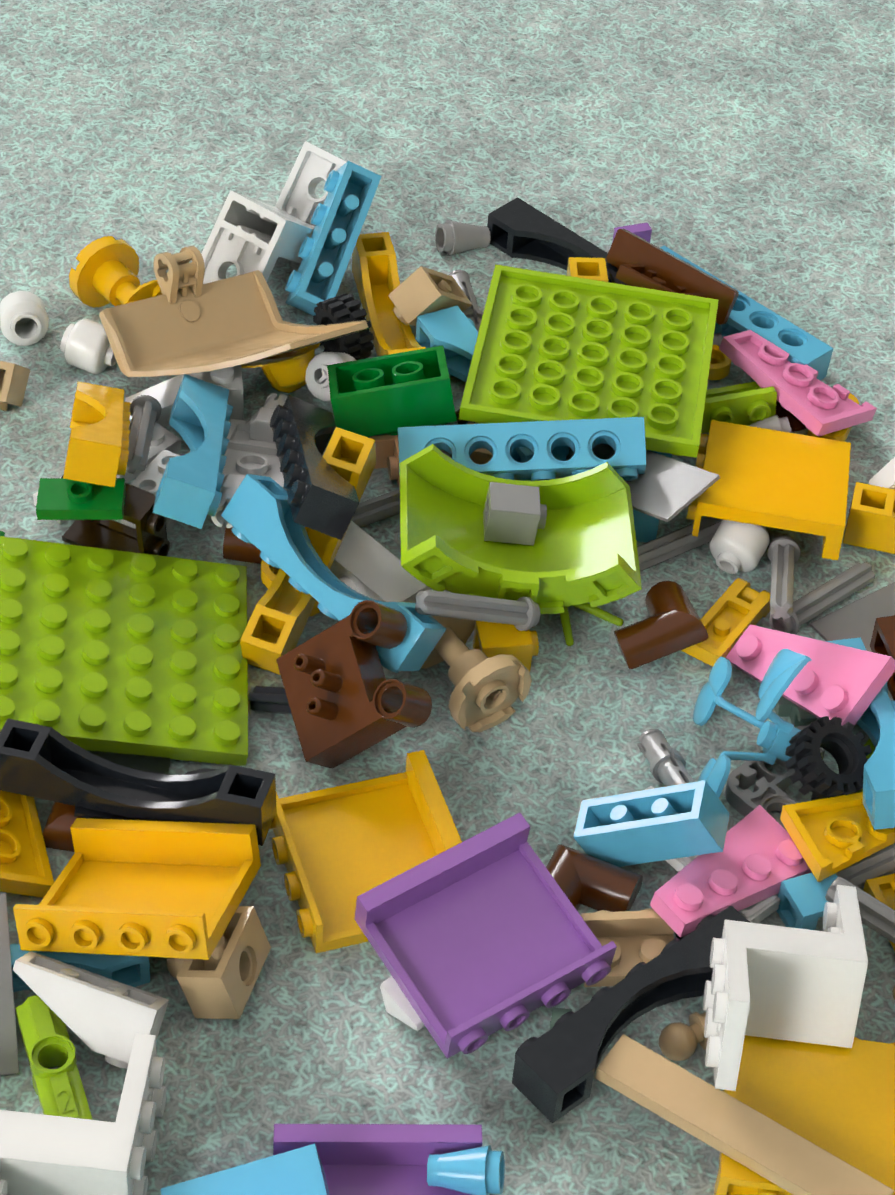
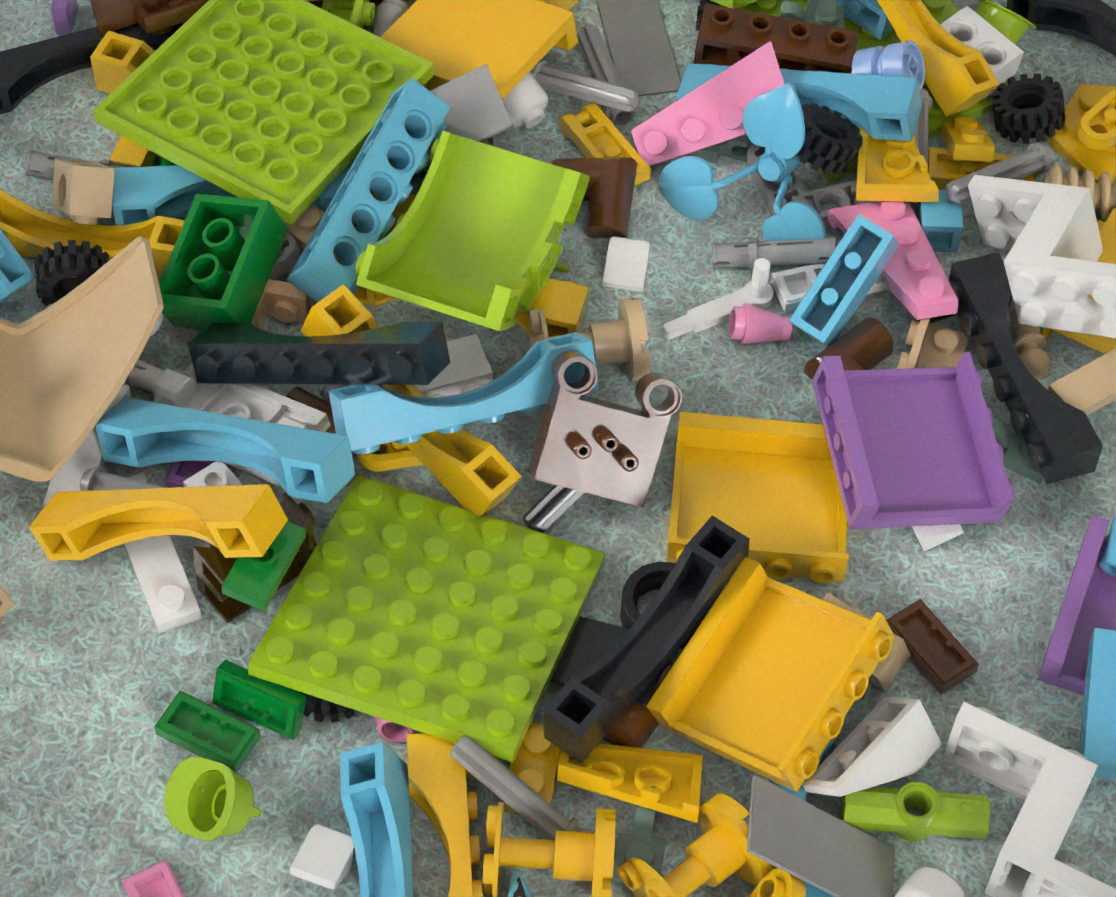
camera: 65 degrees left, 10 degrees up
light grey axle [415,590,540,631] -> none
light grey brick [483,482,547,546] -> none
none -> white slope [602,237,650,292]
none -> white piece [663,258,774,339]
none -> bright pink cone [728,303,793,344]
none -> reddish brown plate [886,599,979,694]

